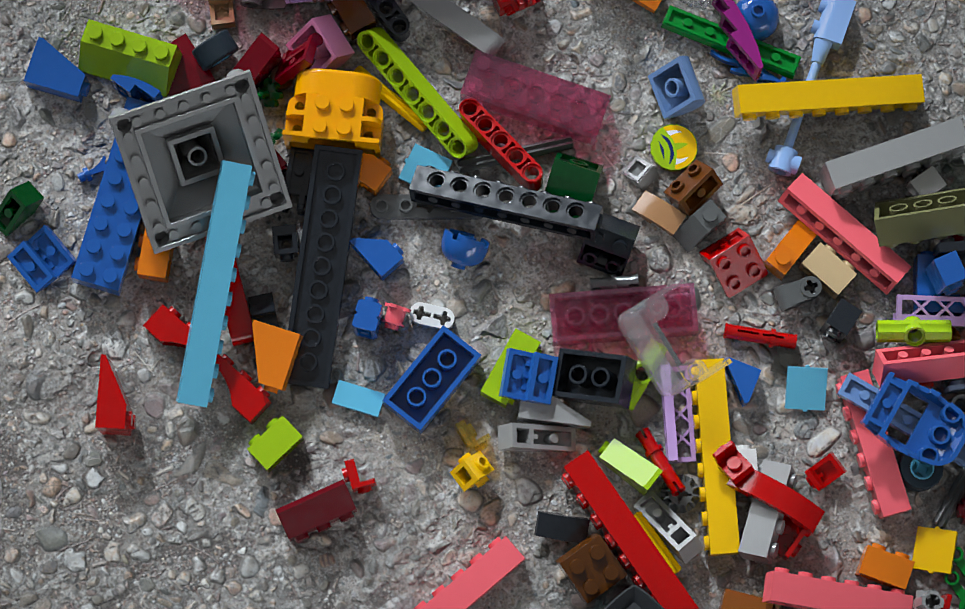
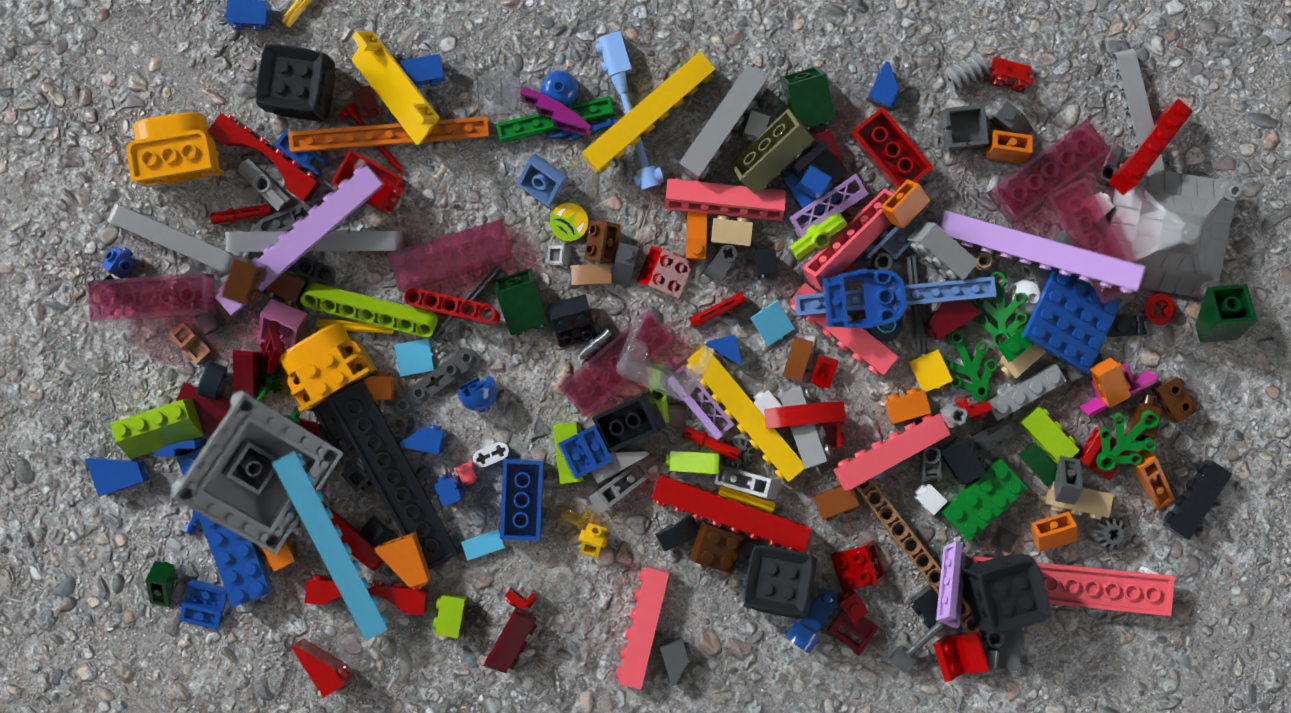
camera: 25 degrees left, 10 degrees up
black brick [409,165,603,242] -> none
red bracket [712,440,754,485] -> none
none -> dark orange slope [782,336,813,382]

